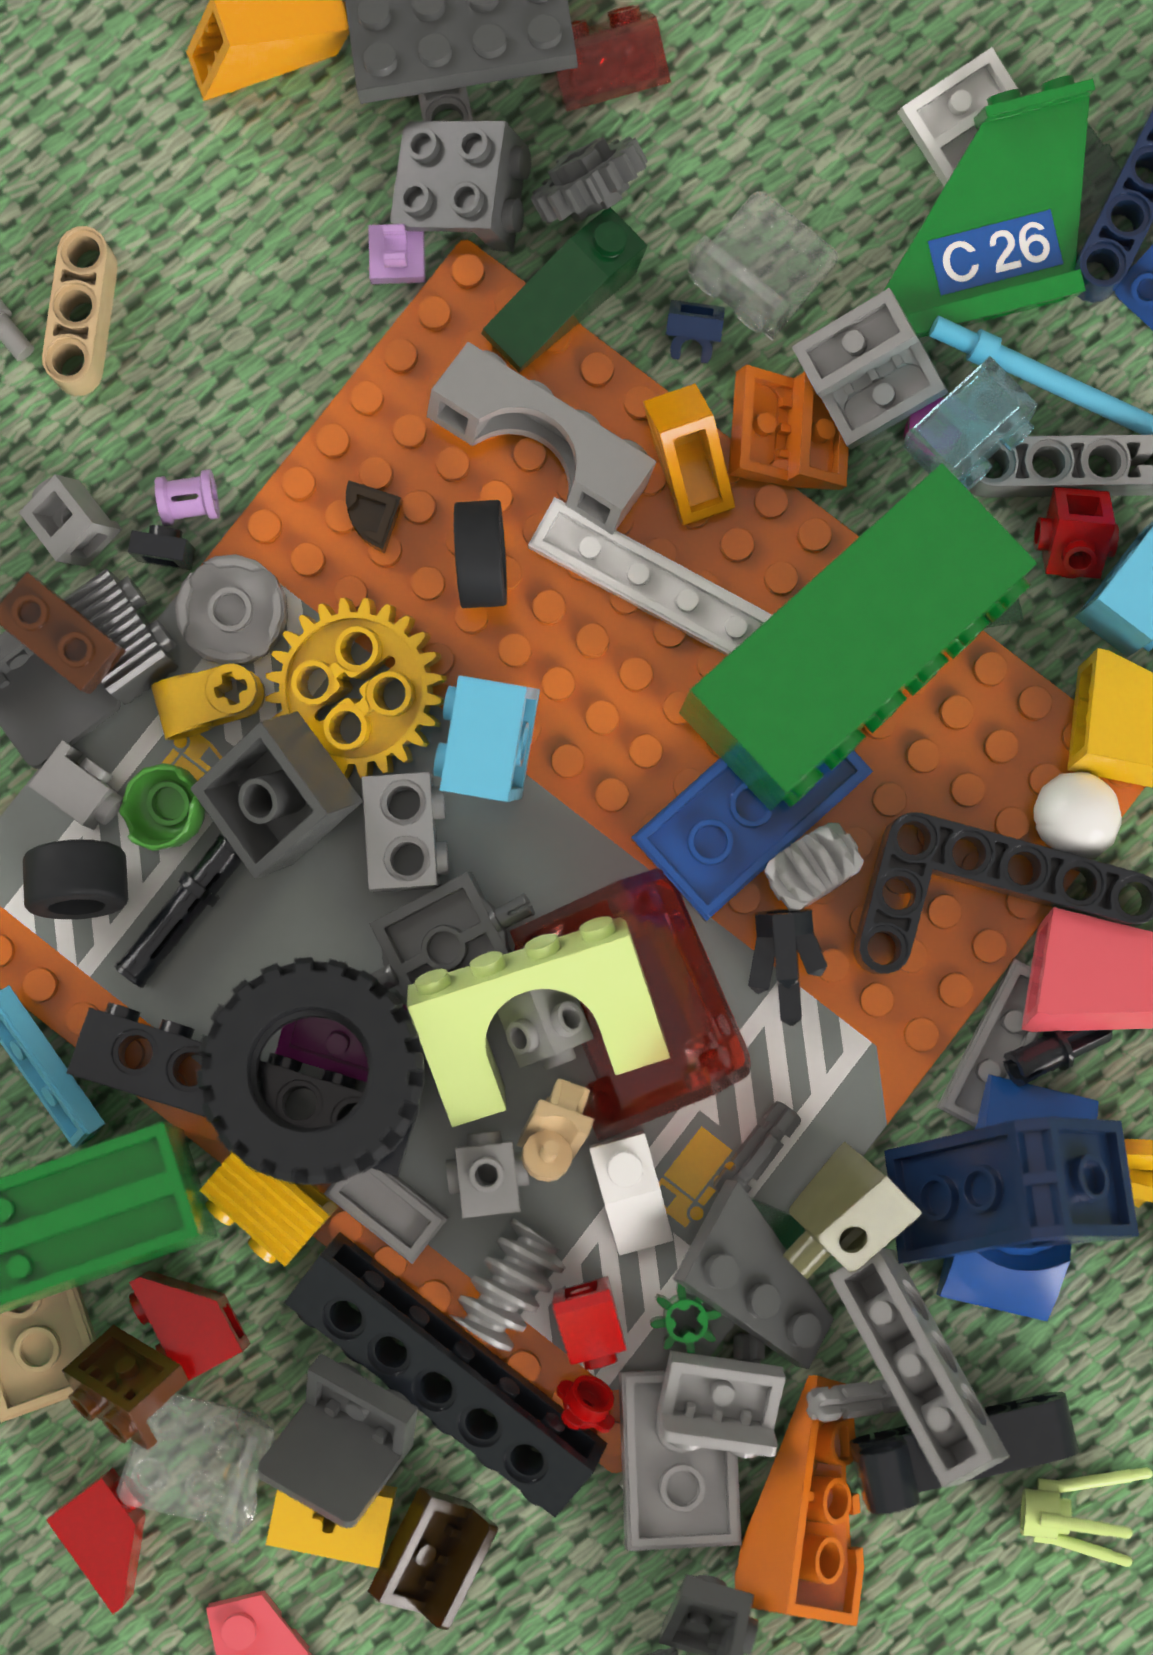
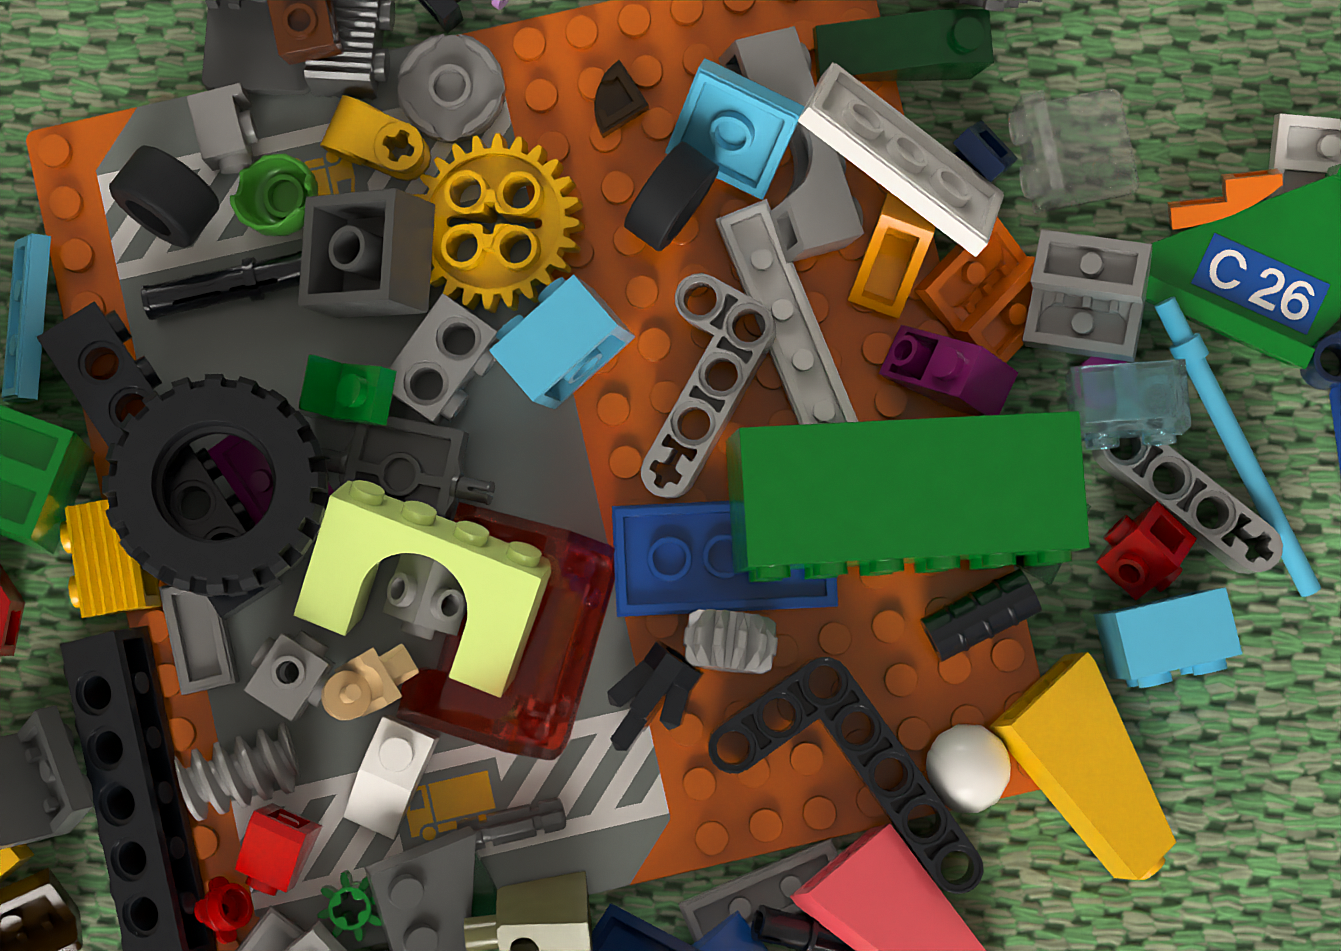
camera: 30 degrees right, 0 degrees up
none -> green slope [299,354,397,426]
none -> light grey beam [641,273,776,499]
none -> medium azure tile [665,58,805,200]
none -> white tile [797,62,1004,257]
none -> magenta slope [878,325,1019,416]
none -> black axle [920,568,1042,662]
none -> orange slope [1168,169,1283,230]

